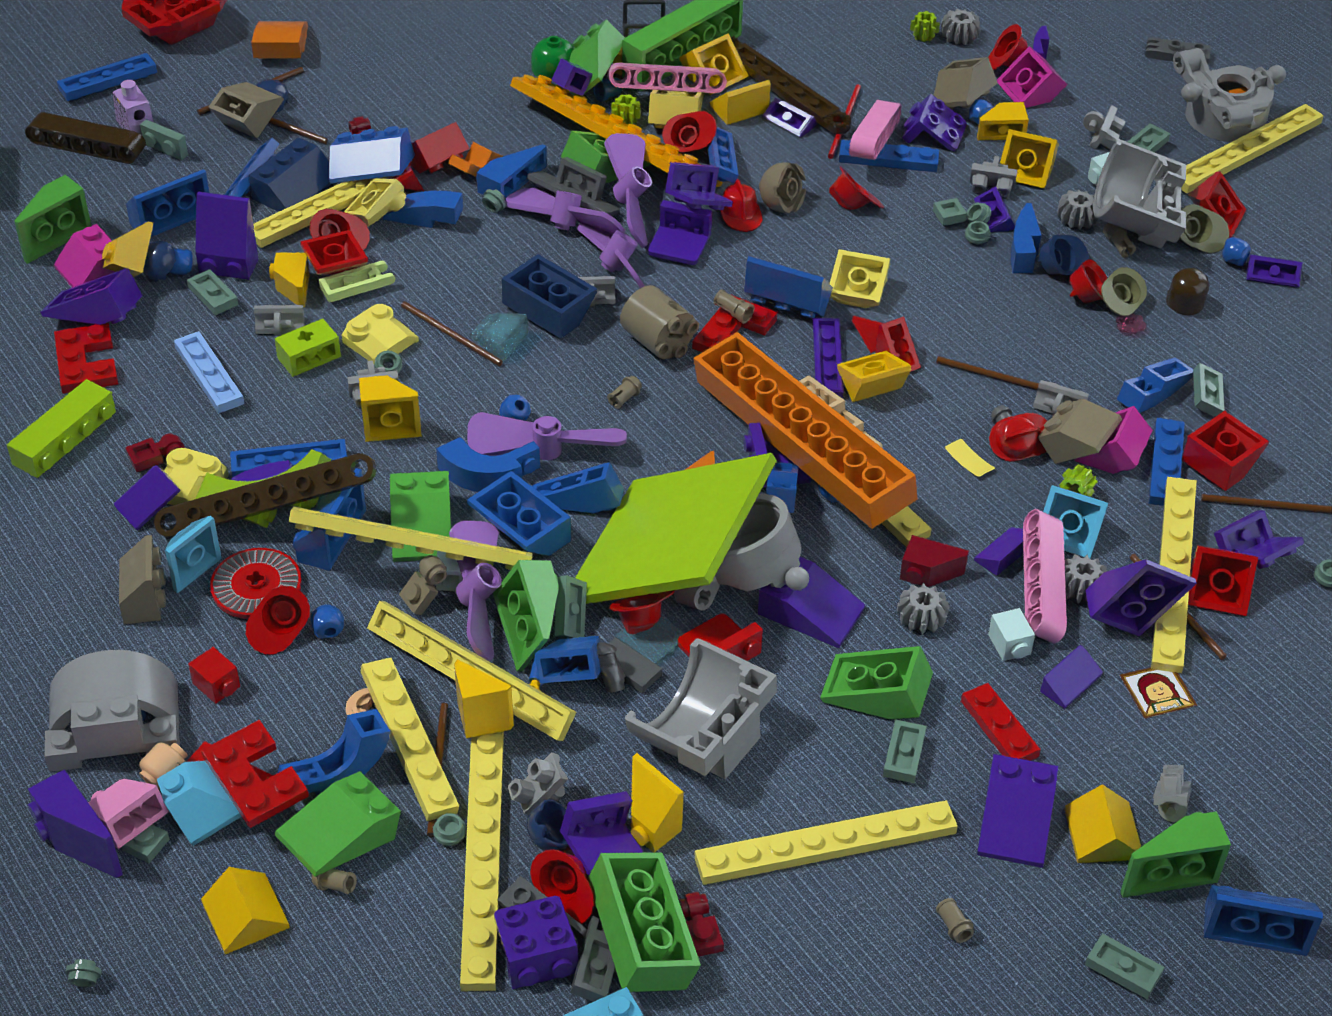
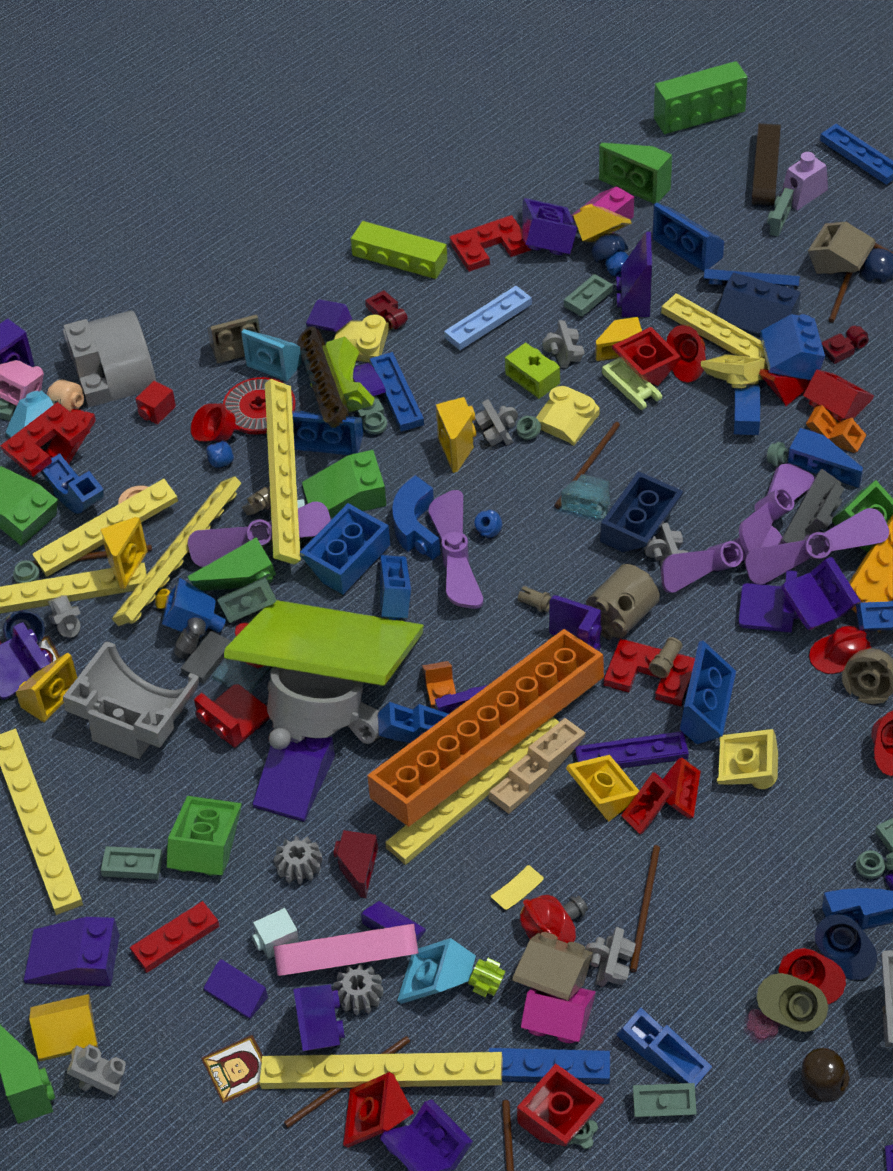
camera: 85 degrees right, 5 degrees up
none -> dark purple bracket [549,595,601,652]

